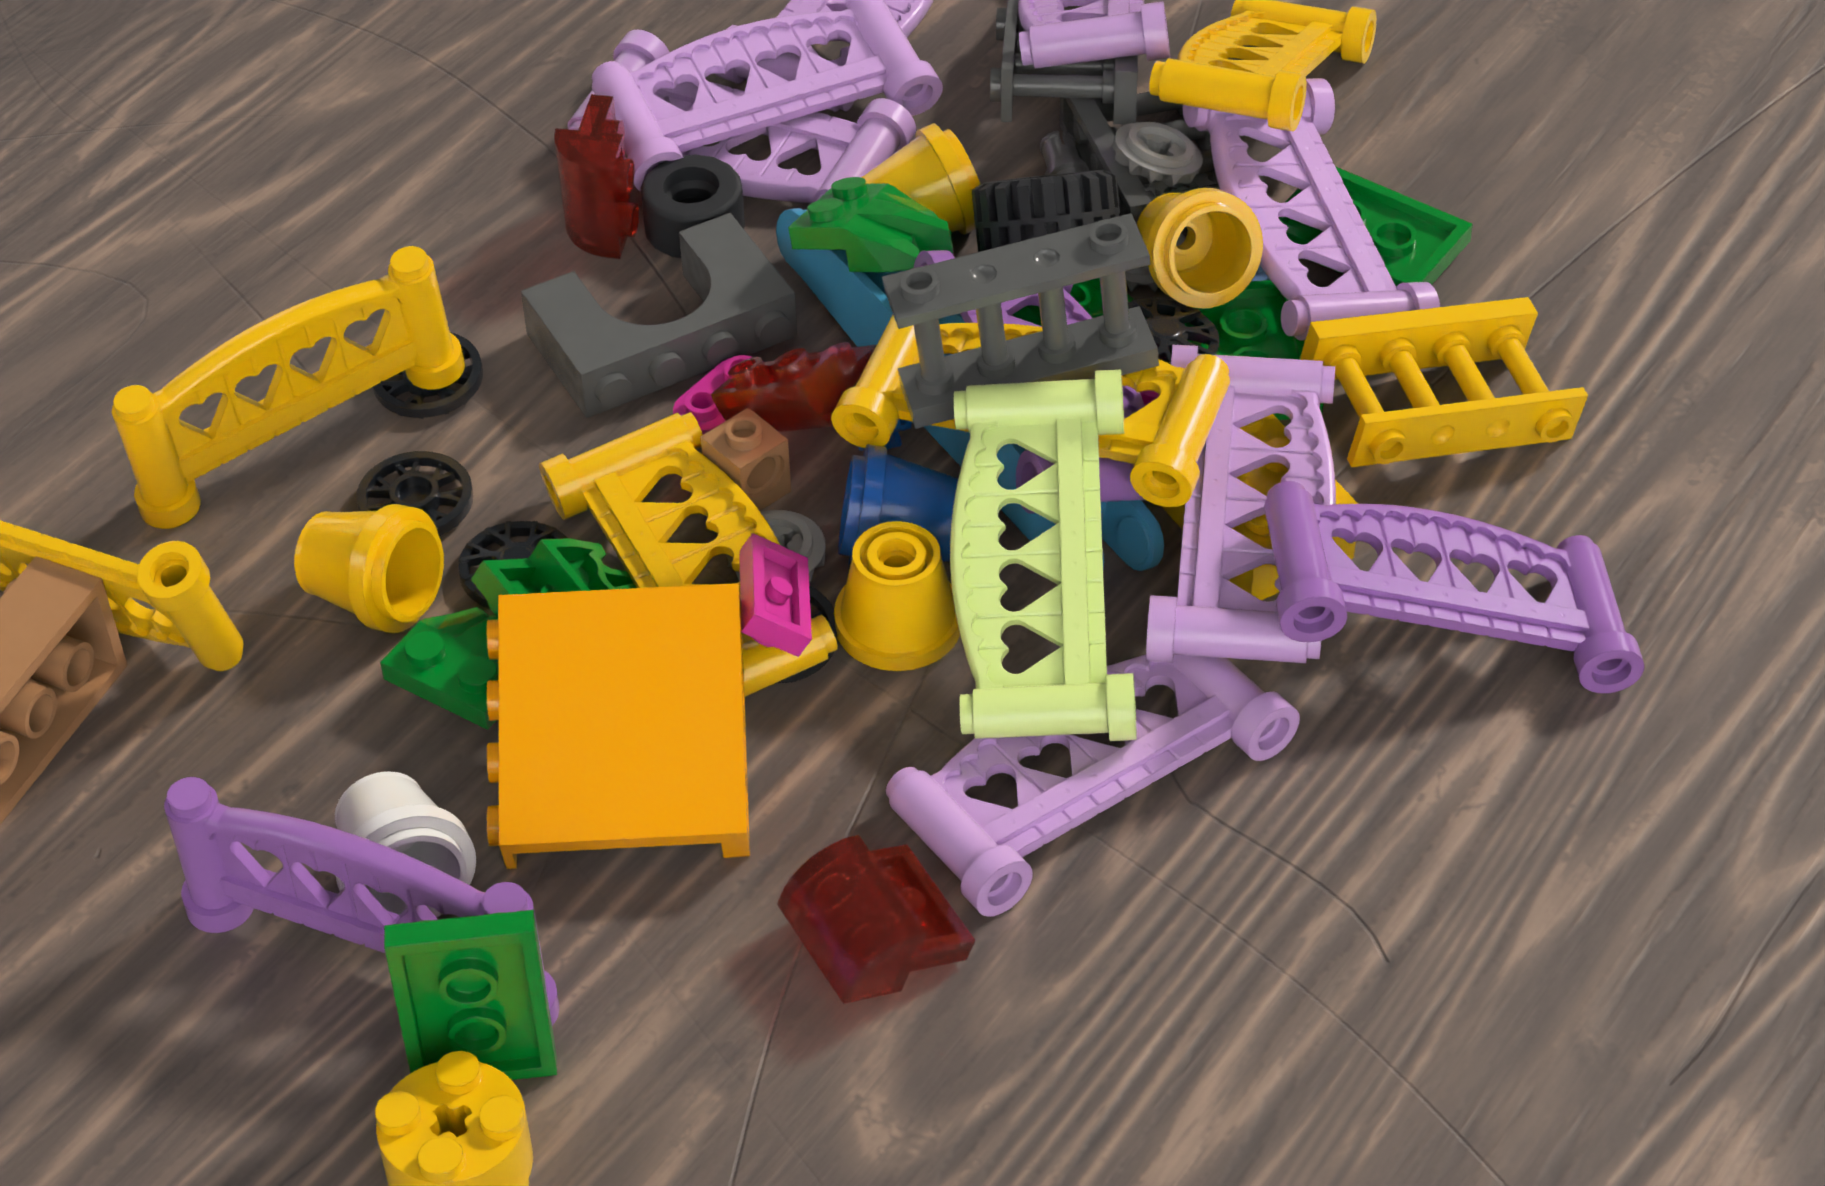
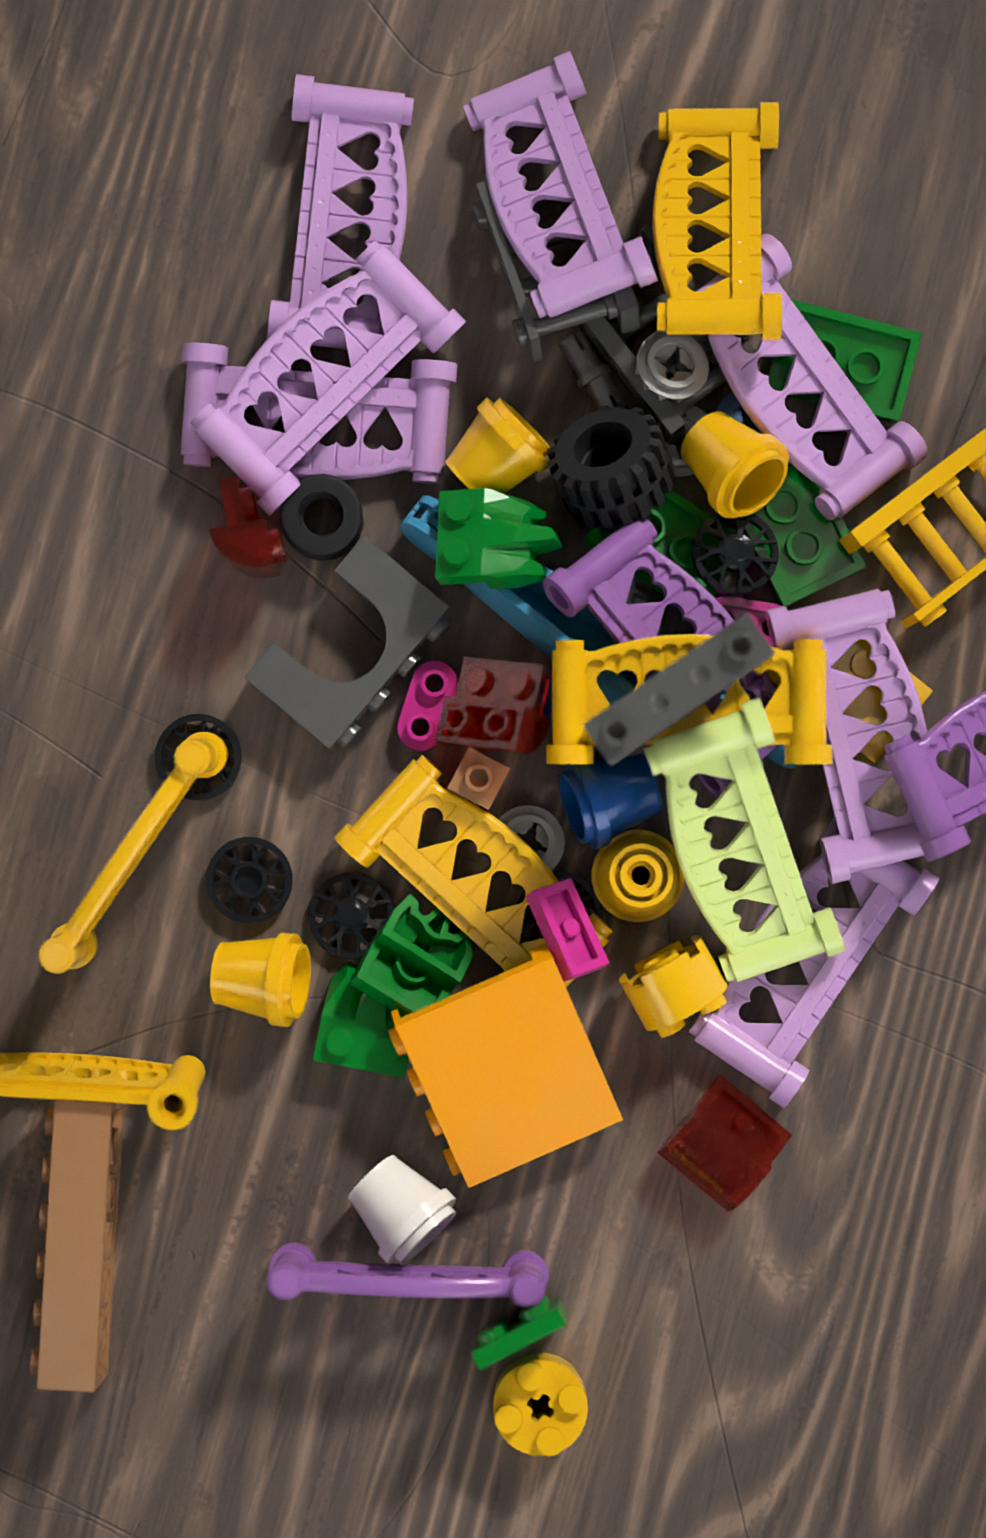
camera: 25 degrees left, 40 degrees up
none -> yellow brick [619,935,728,1038]

